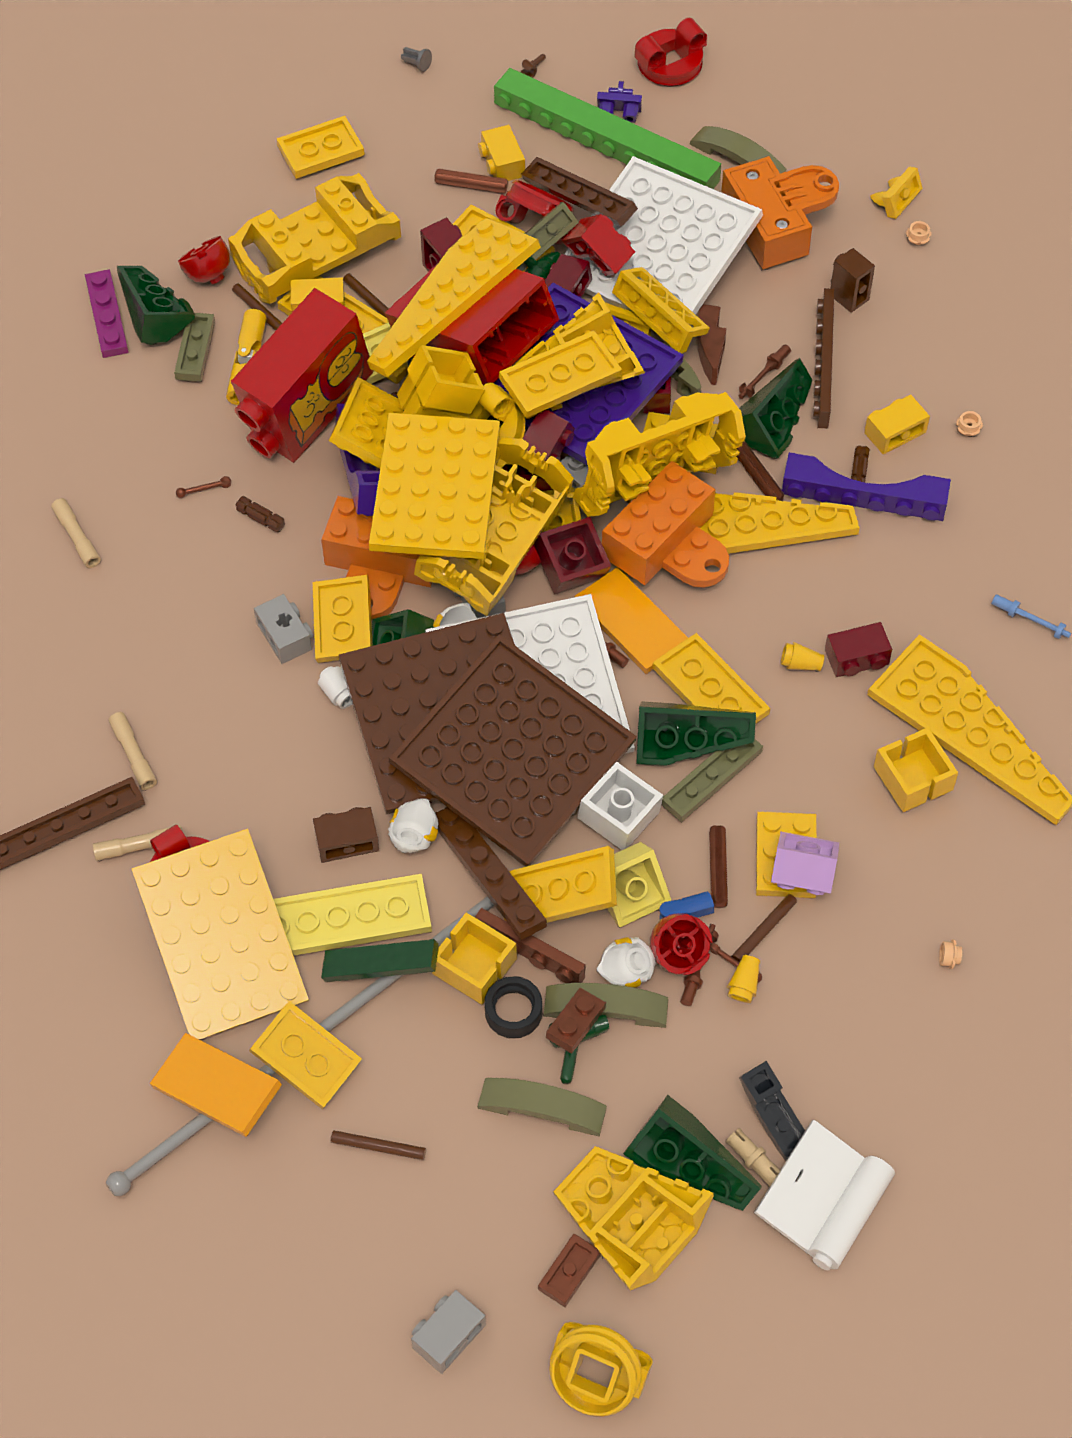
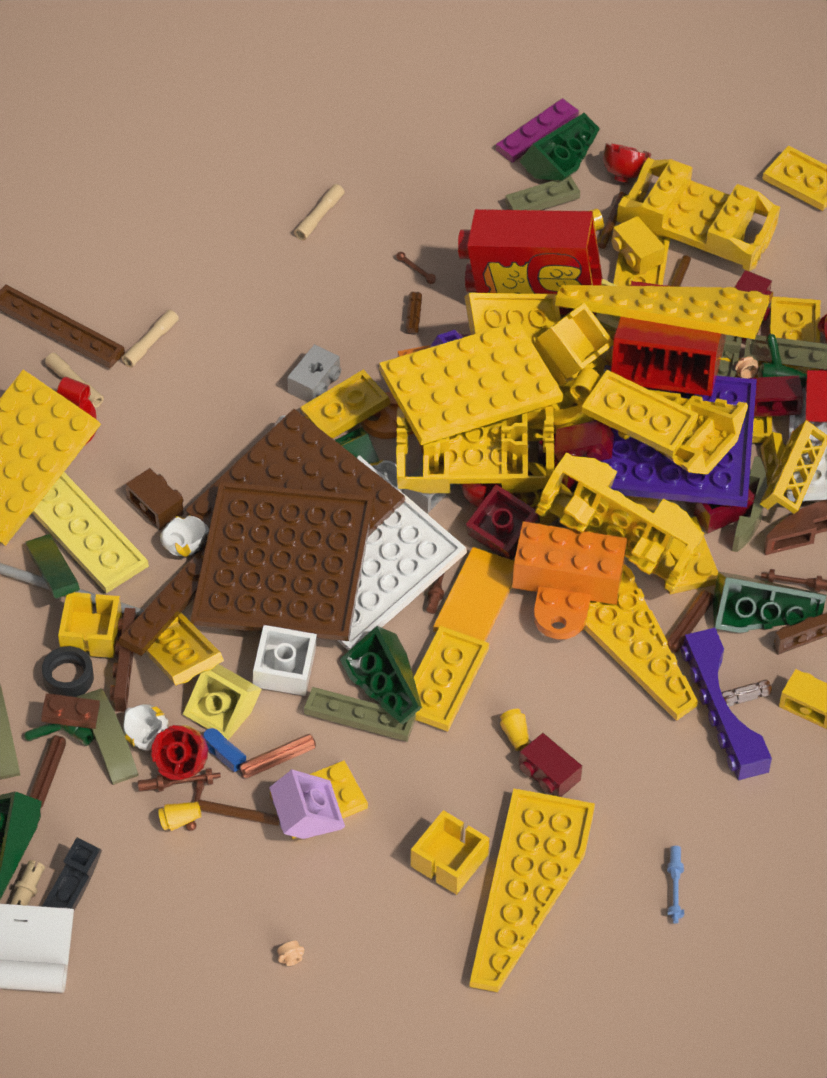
camera: 60 degrees right, 5 degrees down
none -> copper axle [29,735,66,808]

